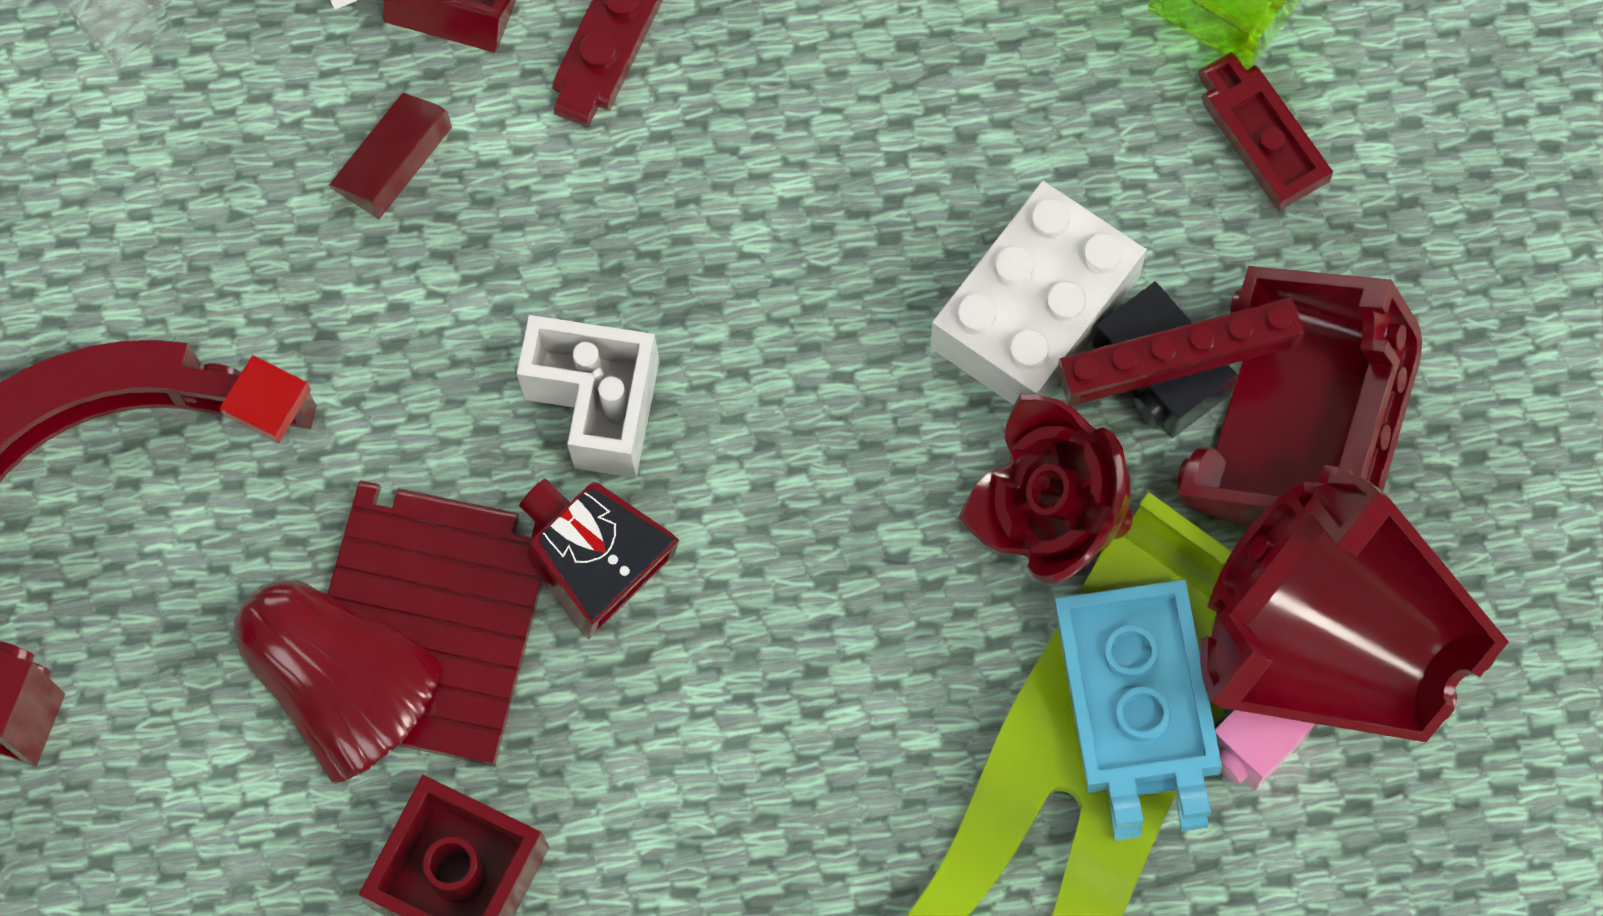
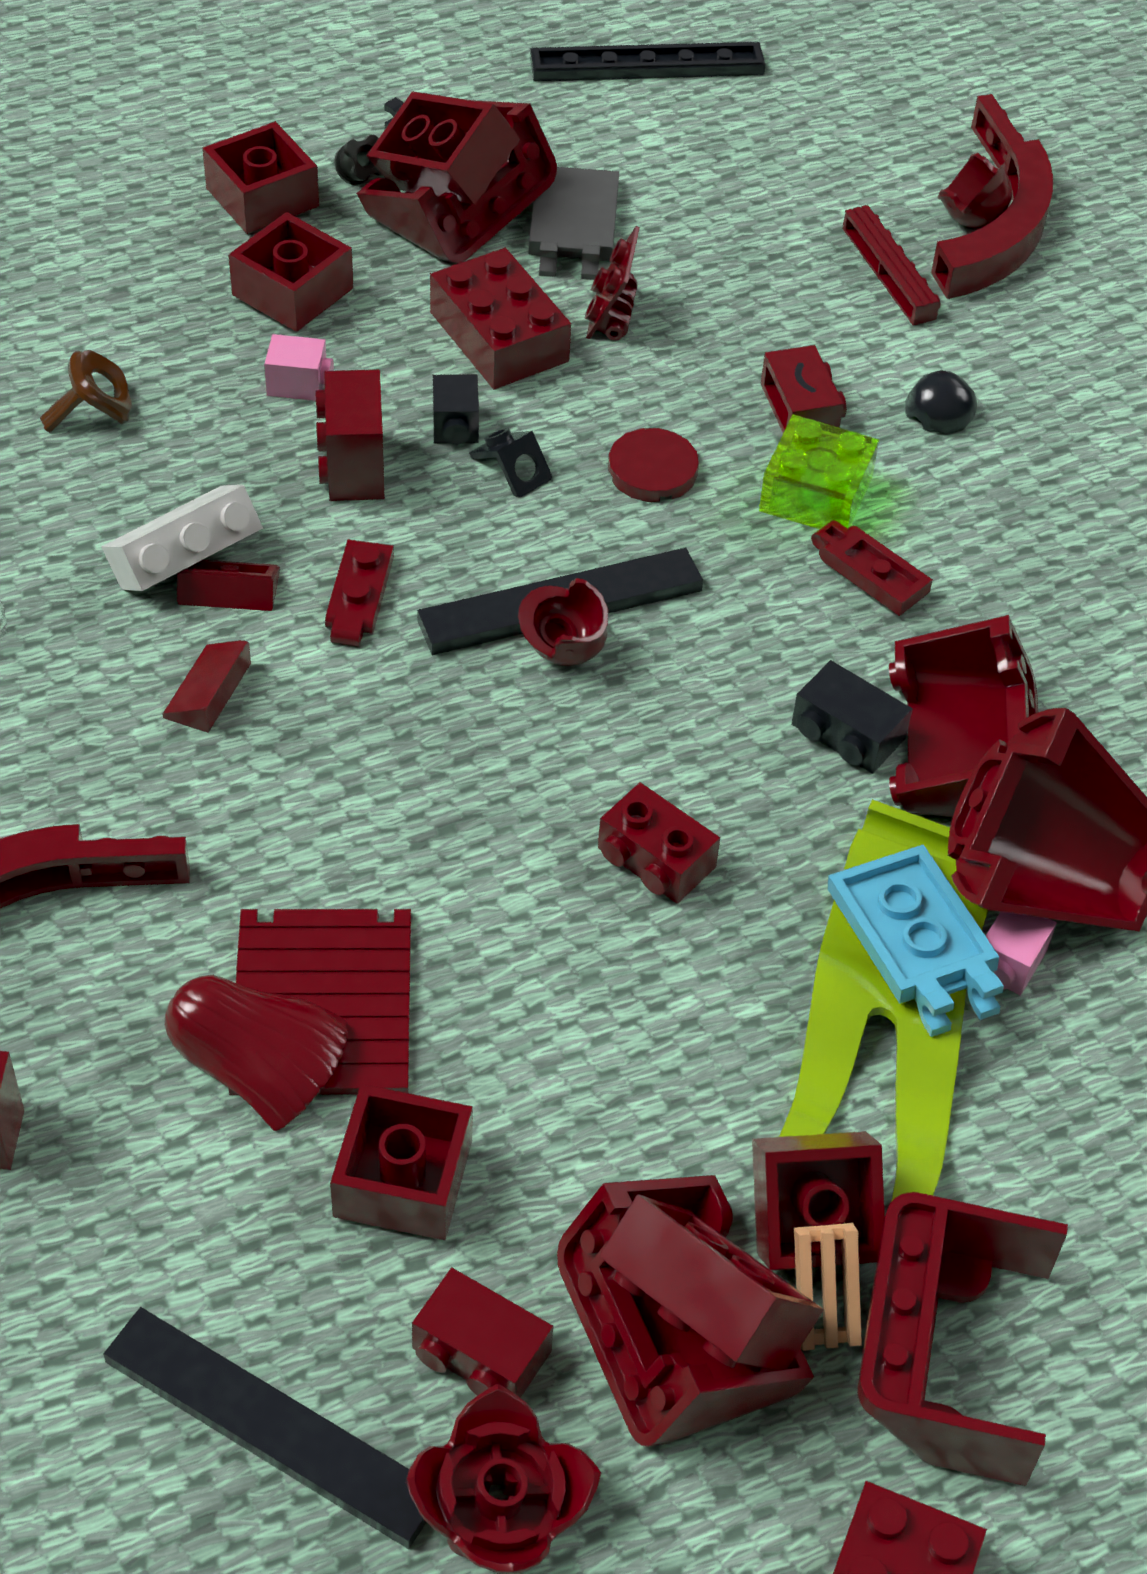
camera: 20 degrees left, 20 degrees down
red tile [219,355,311,443] -> none
white brick [517,315,659,478] -> none
torso [519,478,679,640] -> none
white brick [930,181,1147,405] -> none
dark red brick [958,393,1133,584] -> none
dark red piece [1057,297,1304,407] -> none
none -> black tile [417,547,703,655]
none -> dark red helmet [518,578,608,666]
none -> dark red brick [598,782,721,904]

